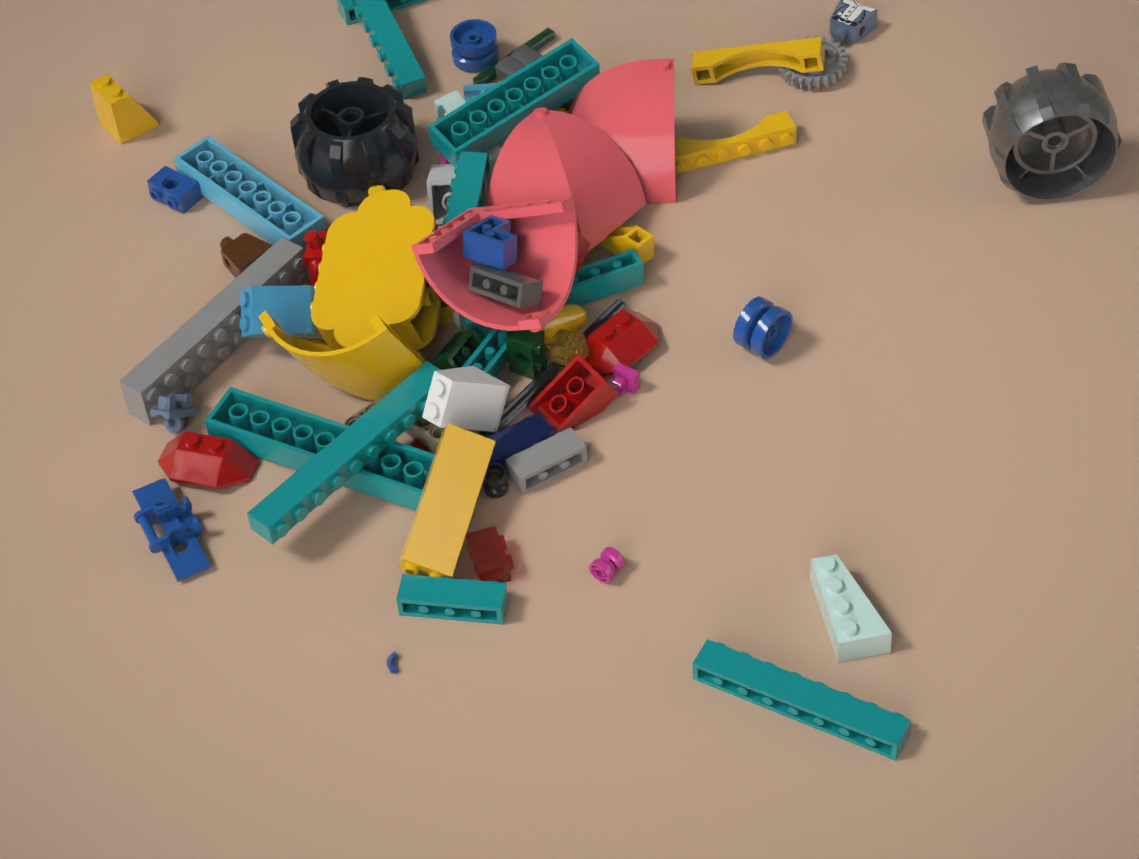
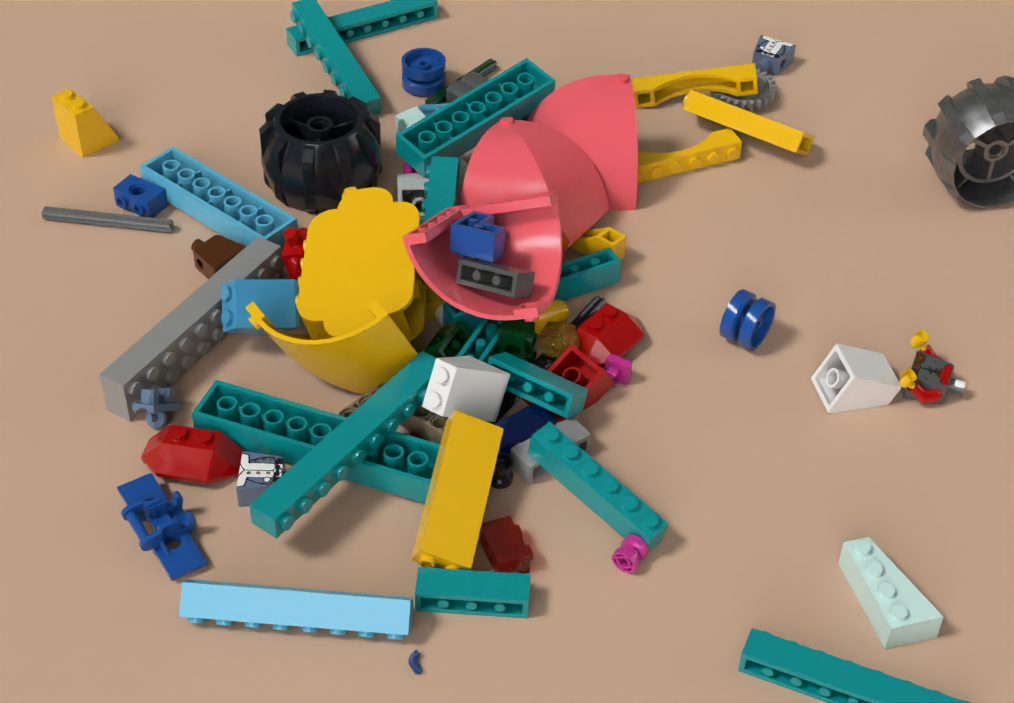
camera: 10 degrees left, 5 degrees down
none -> dark grey axle [42,206,174,233]
none -> medium azure brick [179,579,414,639]
none -> torso [236,451,286,507]
none -> teal brick [487,352,588,418]
none -> teal brick [527,421,668,553]
none -> yellow brick [683,90,815,156]
none -> white slope [811,343,902,413]
none -> torso [899,329,966,404]

